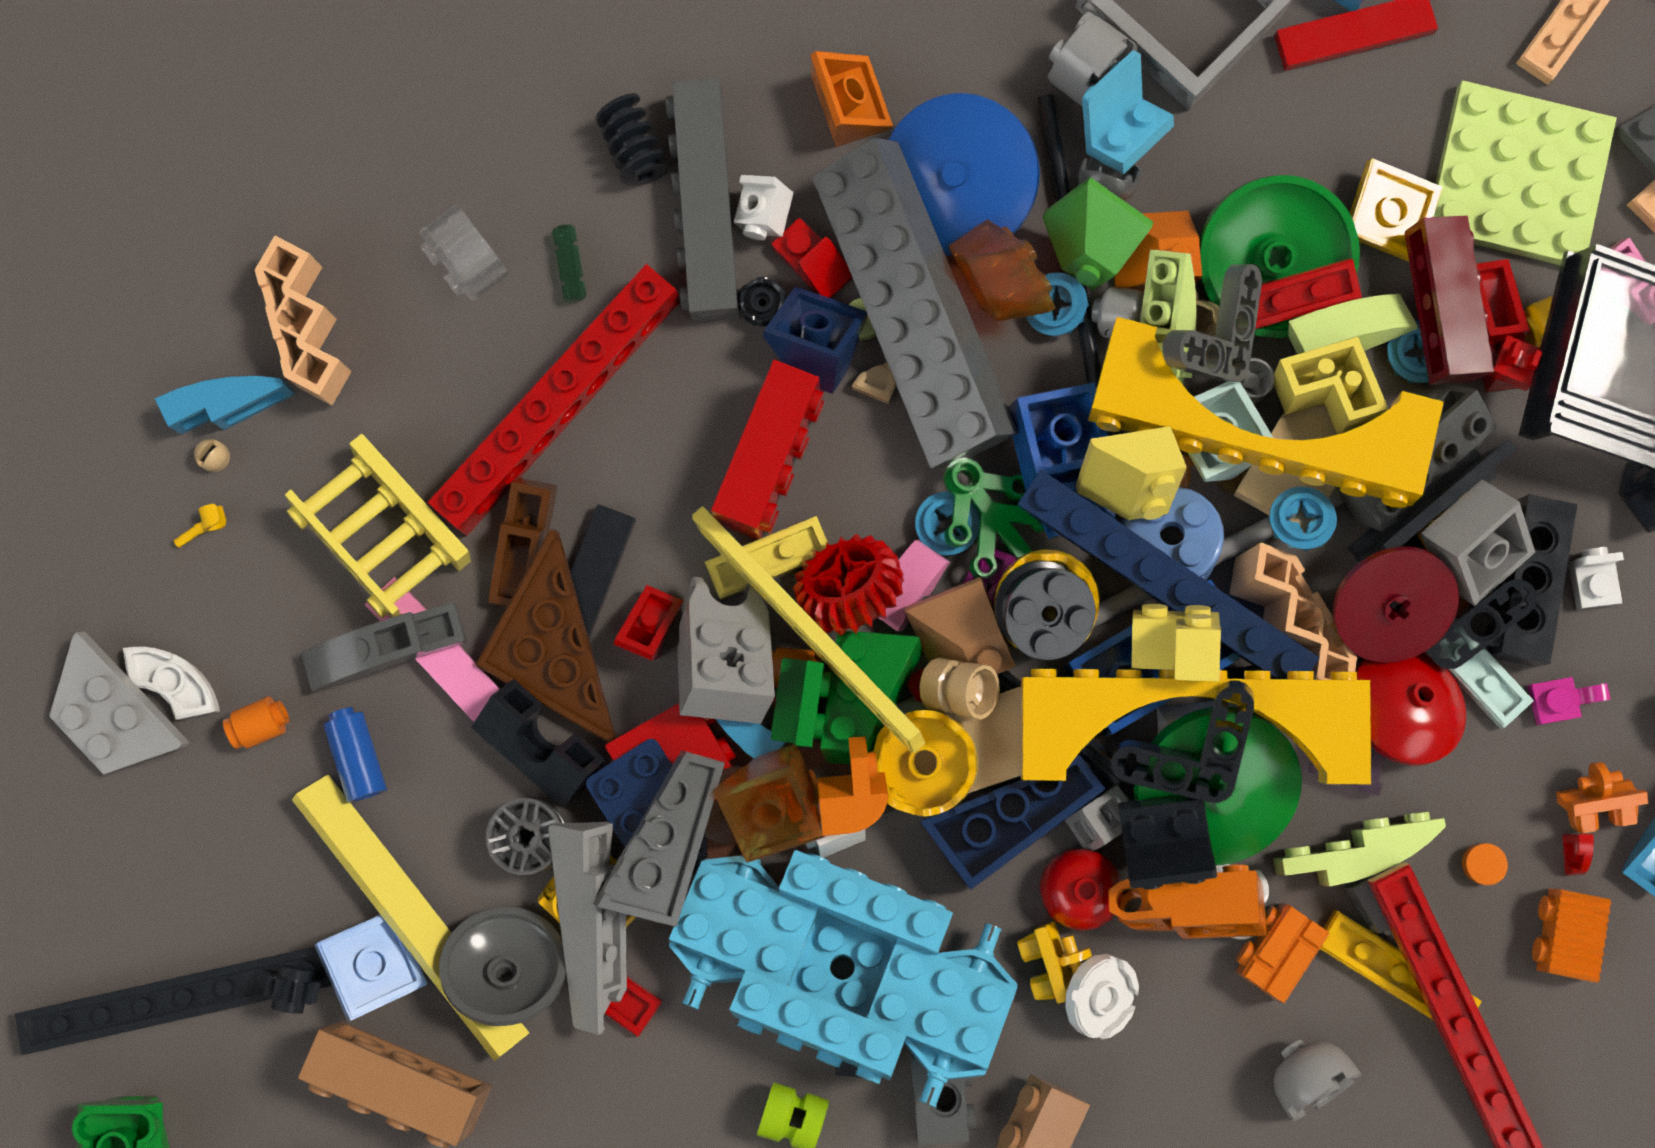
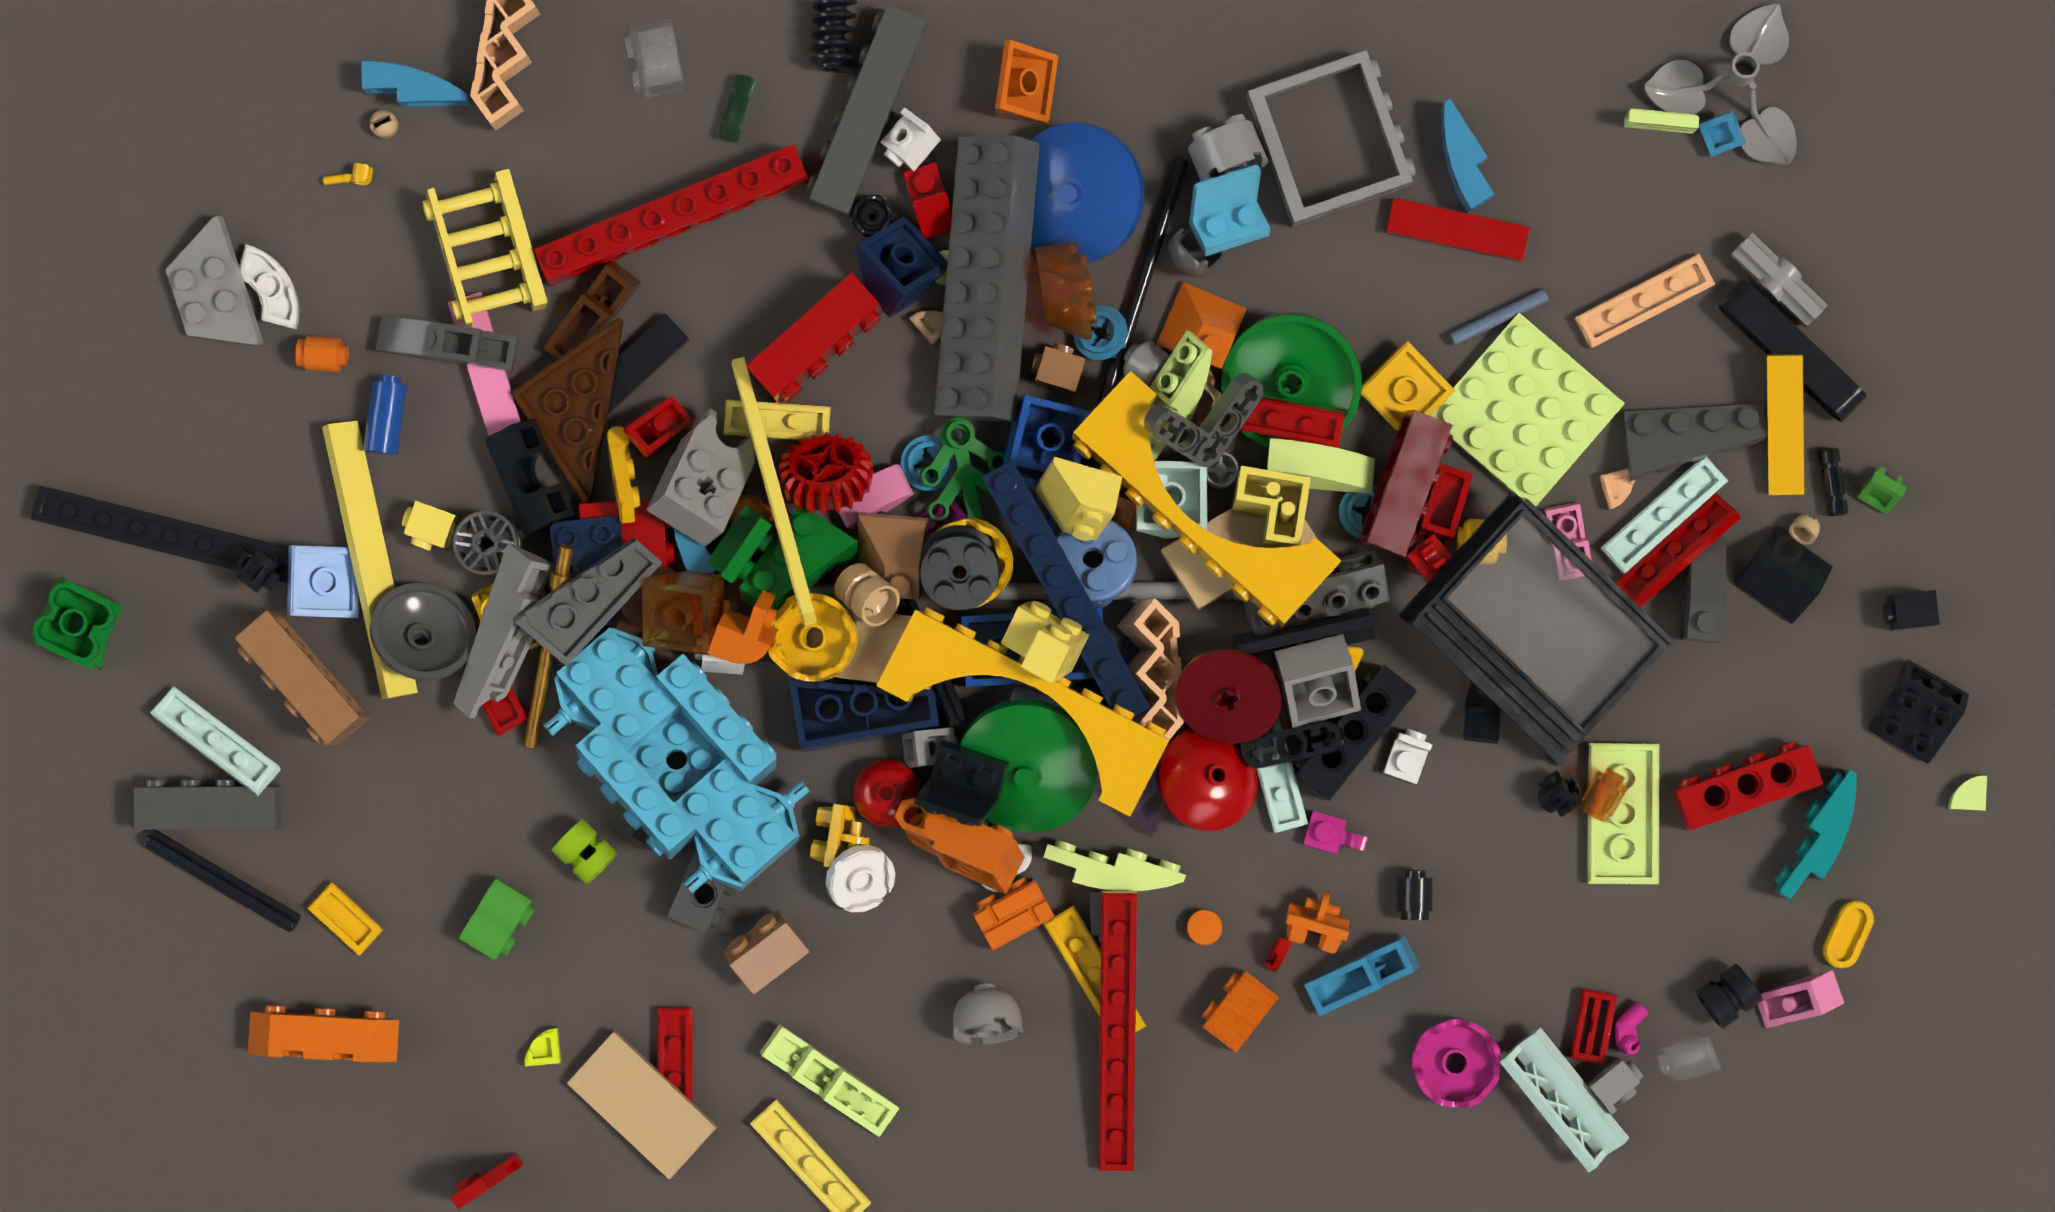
camera: 25 degrees right, 5 degrees up
bright green slope [1042,177,1153,290] -> none
black beam [1111,680,1254,803] -> none
dark azure gear [1268,487,1337,552] -> none
none -> light yellow brick [402,501,460,551]
none -> pearl gold bar [524,545,574,748]
none -> yellow hinge [607,426,640,524]
none -> medium nougat brick [1031,343,1086,395]
none -> sand blue bar [1449,288,1549,346]

